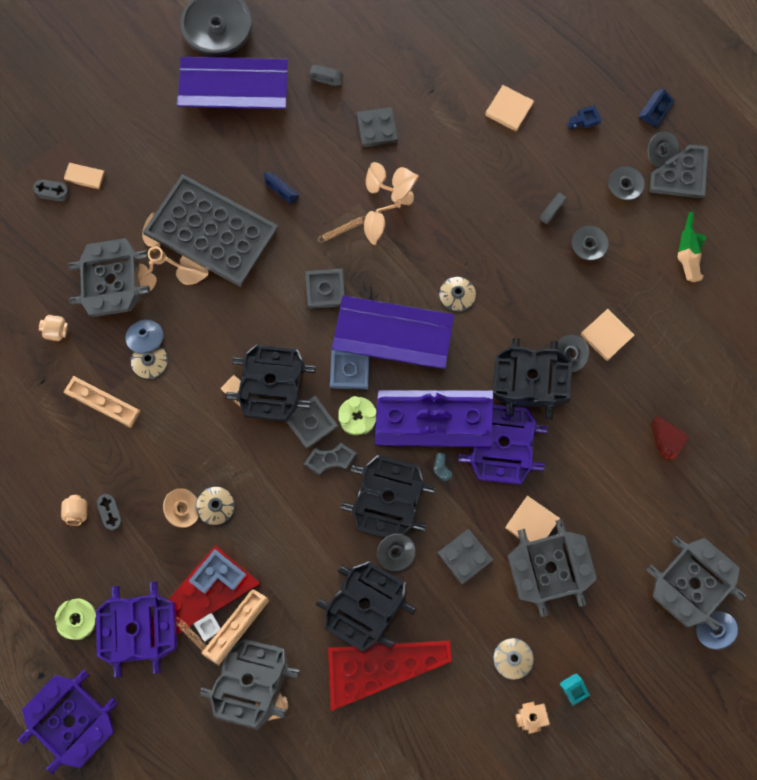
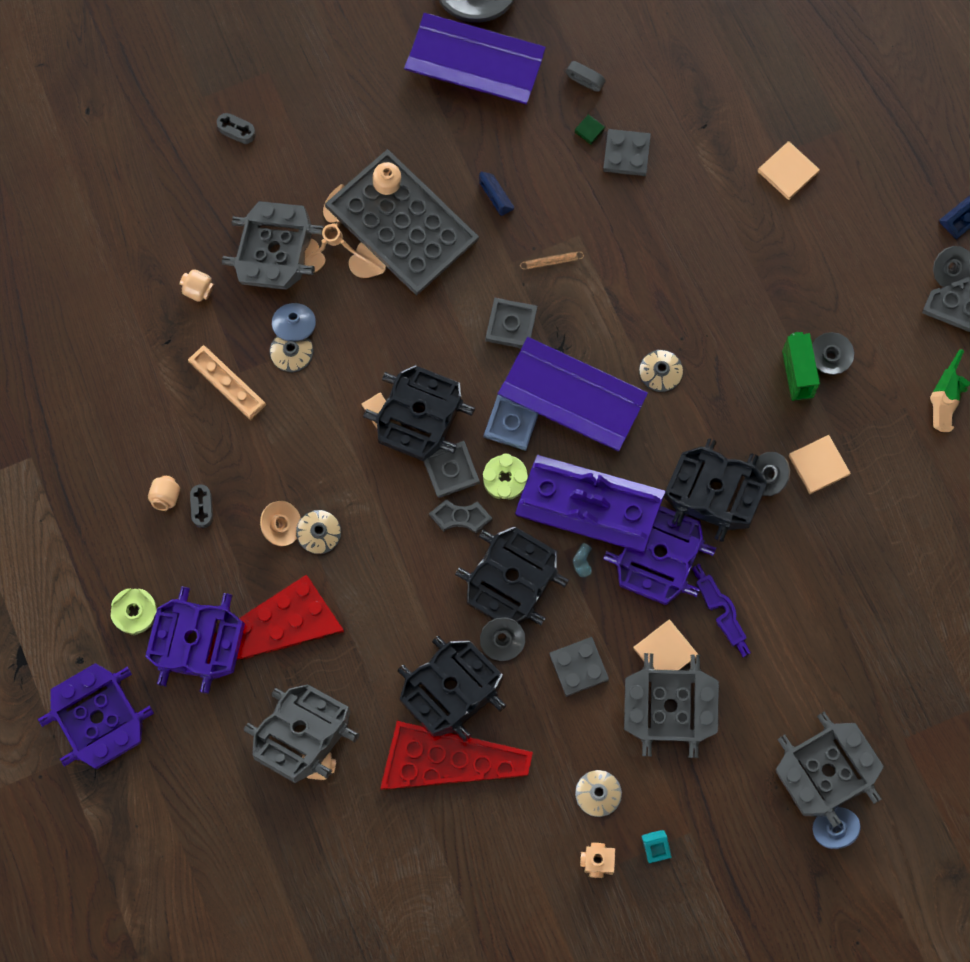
camera: 20 degrees right, 0 degrees up
light nougat tile [64,163,105,190] -> none
light nougat piece [176,617,207,651] -> none
sand blue plate [189,549,246,594] -> none
white plate [194,613,221,642] -> none
light nougat tile [202,589,269,666] -> none
light nougat plant [364,162,419,245] -> none
dark grey beam [539,192,567,224] -> none
dark blue plate [567,105,602,130] -> none
dark grey dish [608,166,645,200] -> none
clear red slope [651,415,690,459] -> none
none -> light nougat head [373,162,401,195]
none -> dark green tile [575,114,605,145]
none -> dark purple piece [692,564,751,658]
none -> green brick [782,332,820,401]

